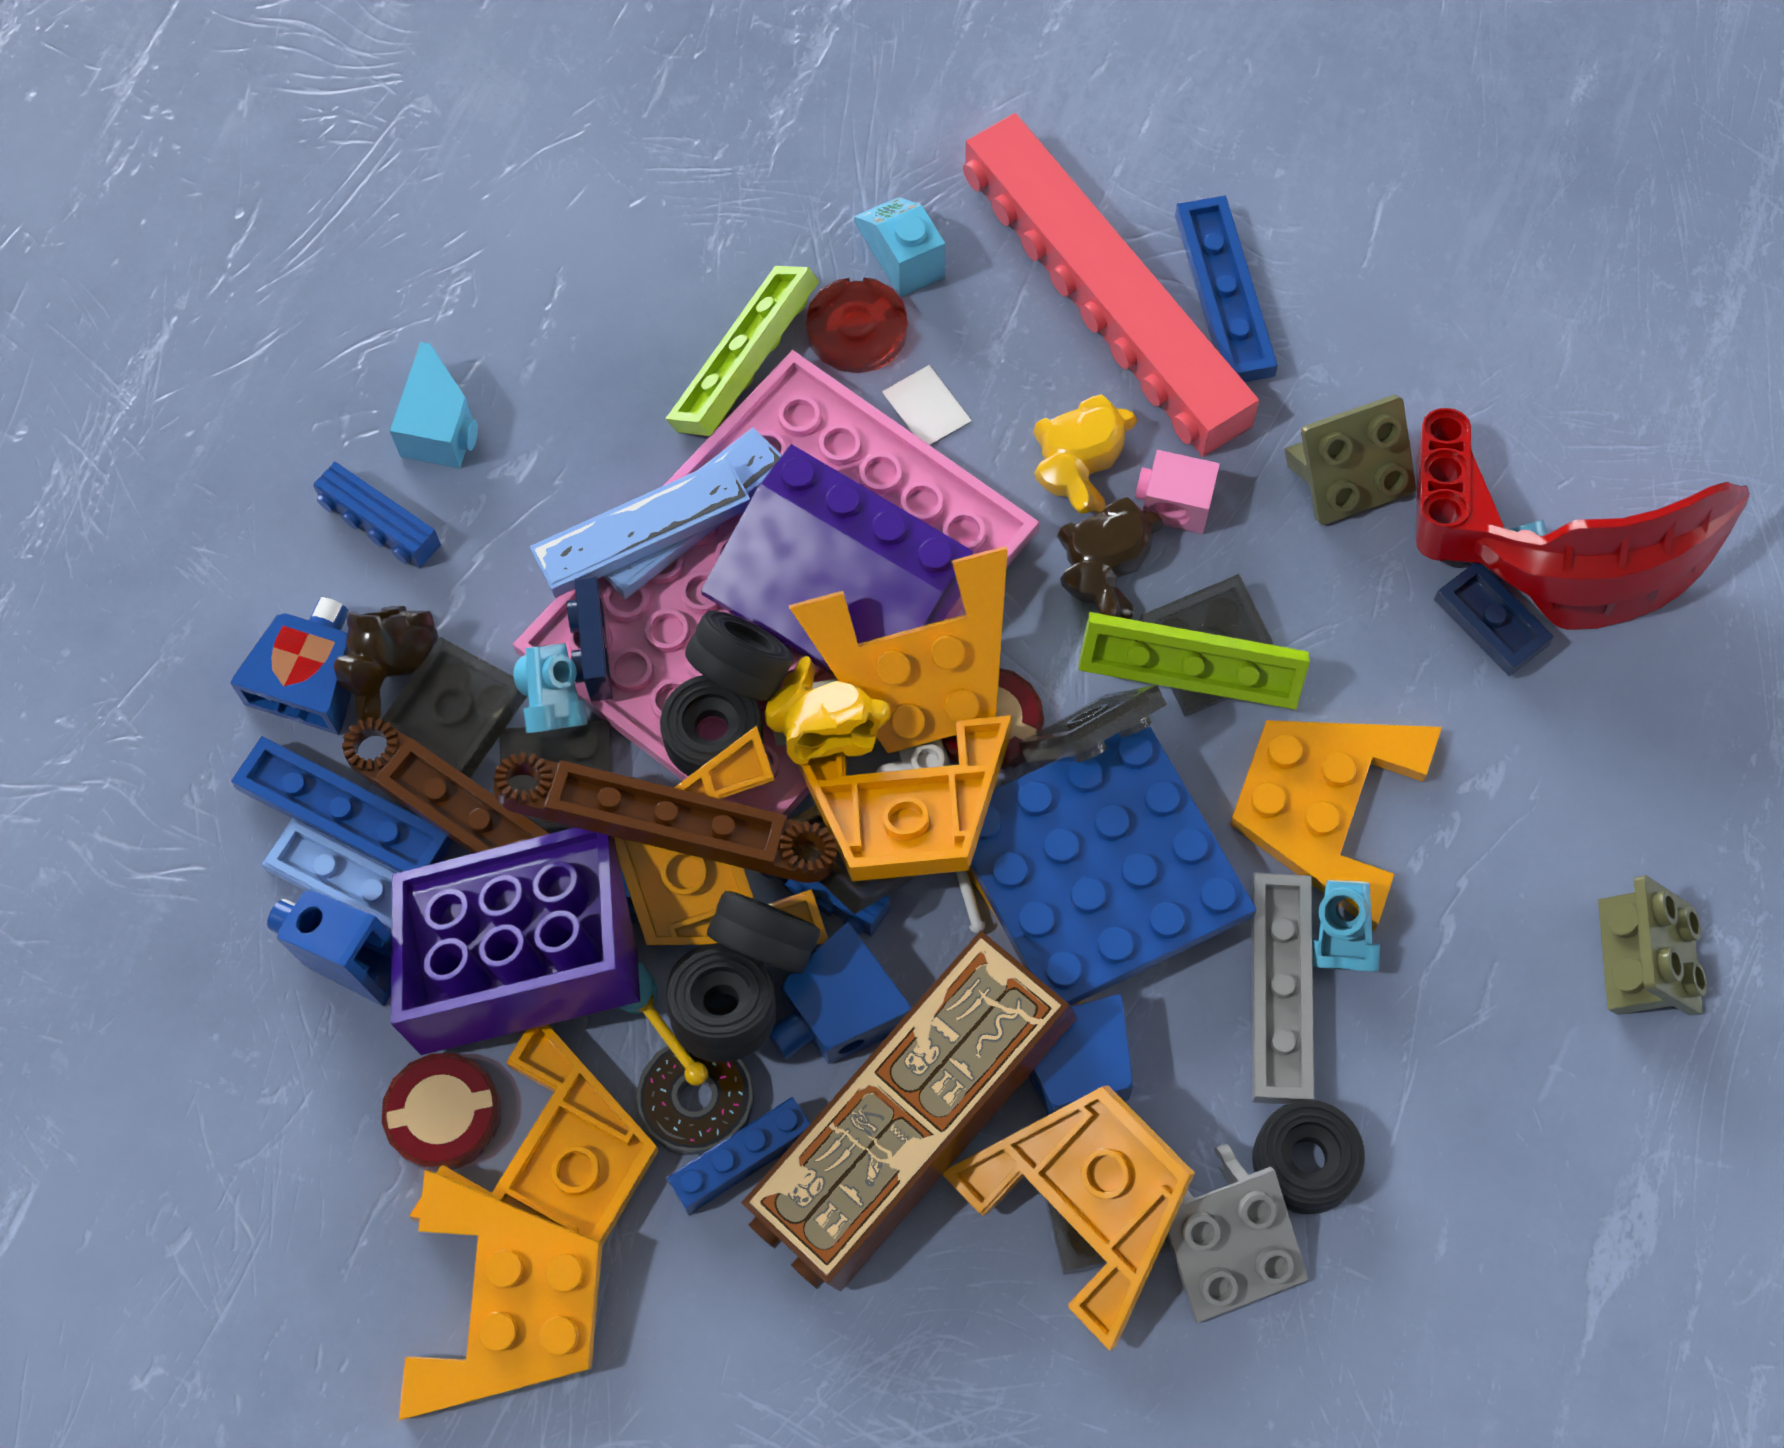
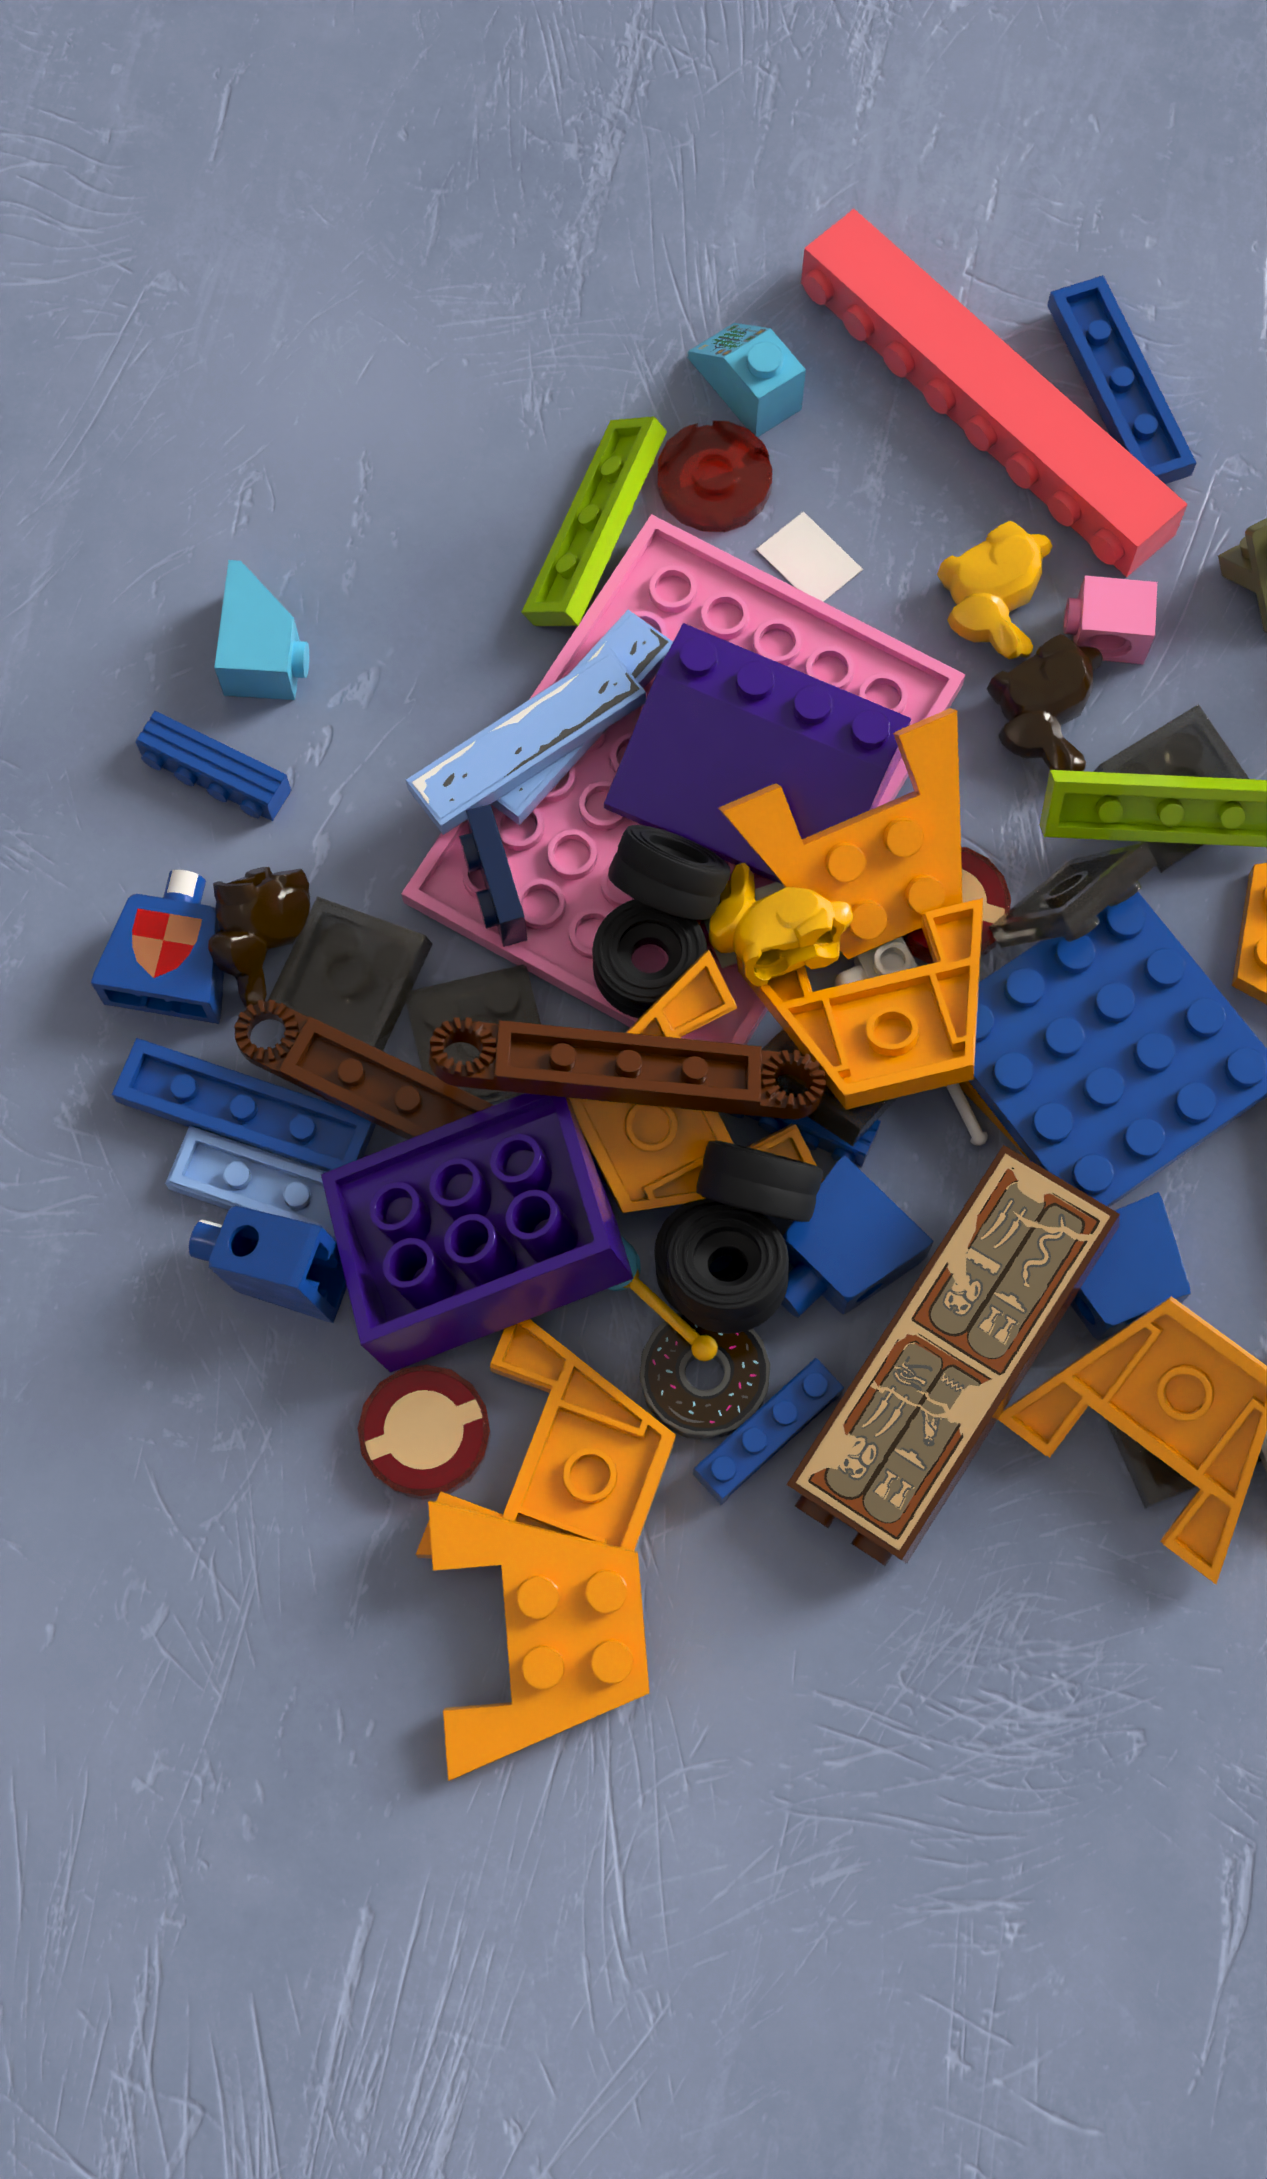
camera: 10 degrees left, 5 degrees up
medium azure plate [513,643,588,733] -> none

